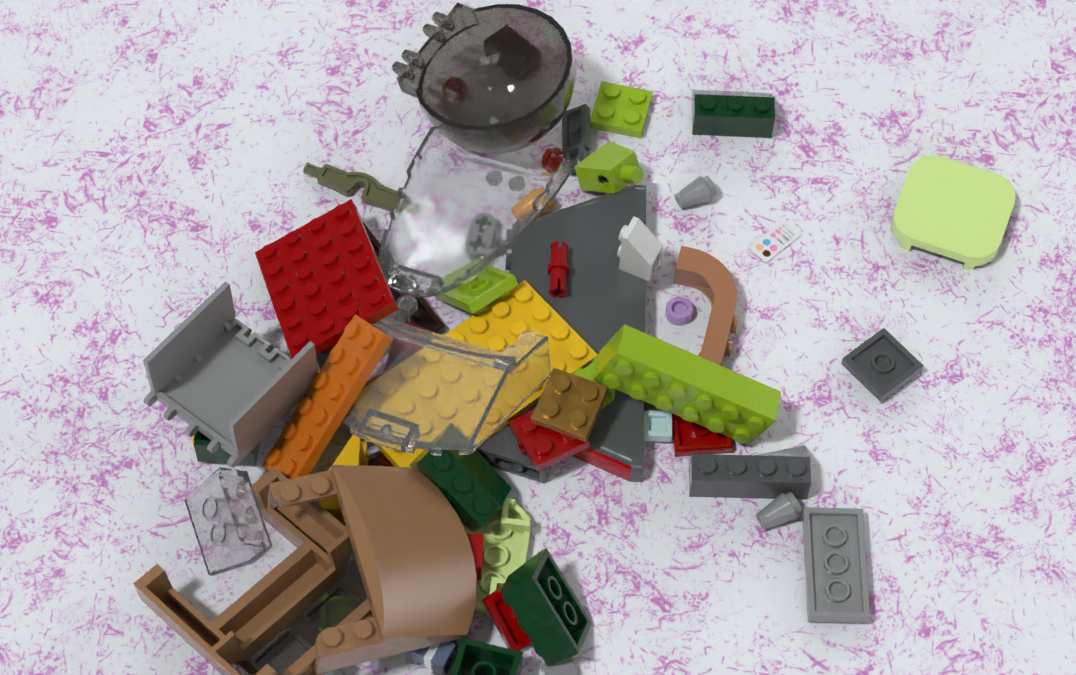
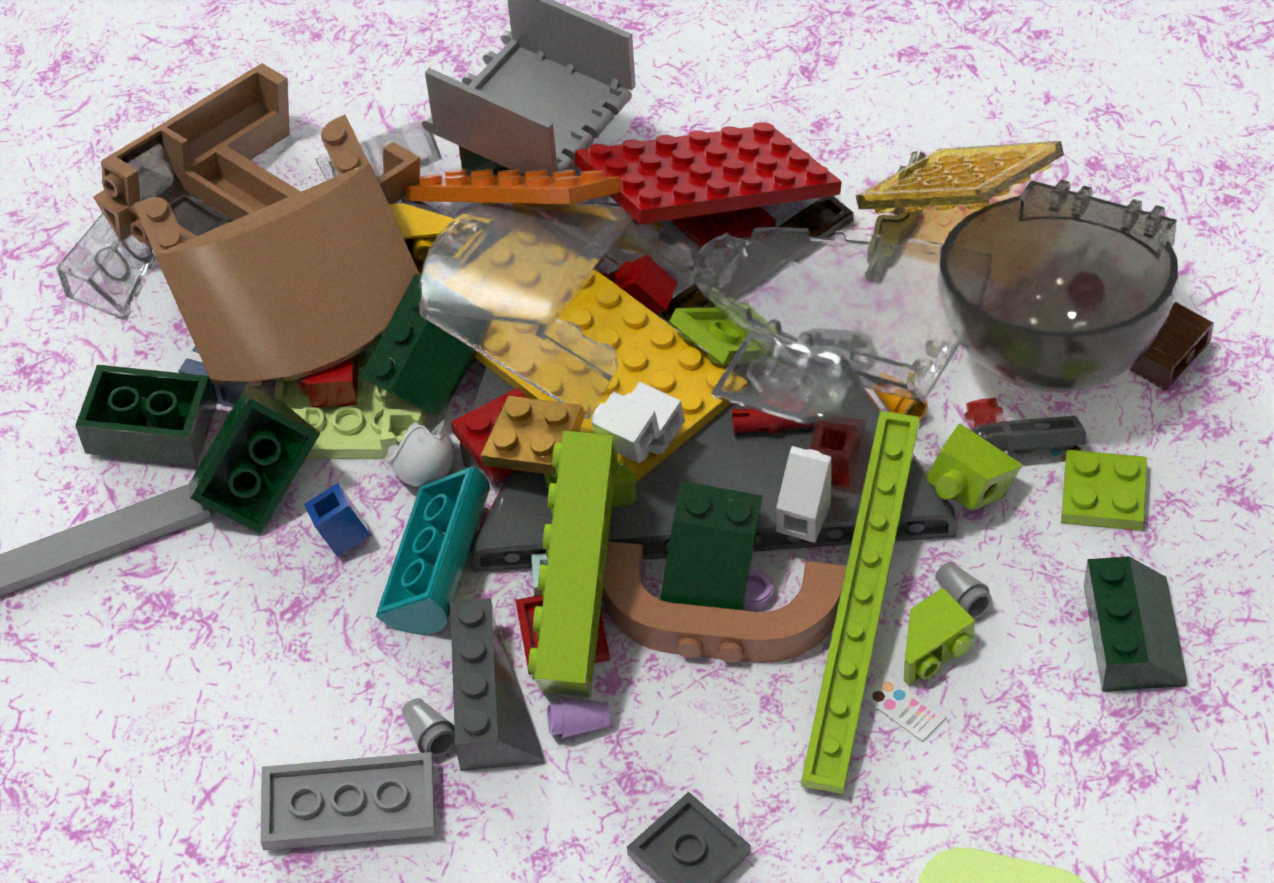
camera: 90 degrees right, 5 degrees down
none -> blue brick [304,483,371,557]
none -> teal brick [376,466,490,634]
none -> white helmet [385,420,455,487]
none -> lavender cone [547,696,610,739]
none -> white brick [592,381,685,463]
none -> dark green slope [660,481,762,610]
none -> clear slope [711,330,862,424]
none -> lime plate [801,410,920,795]
none -> clear red slope [810,413,866,488]
none -> clear yellow plate [855,141,1064,214]
none -> lime slope [903,588,975,686]

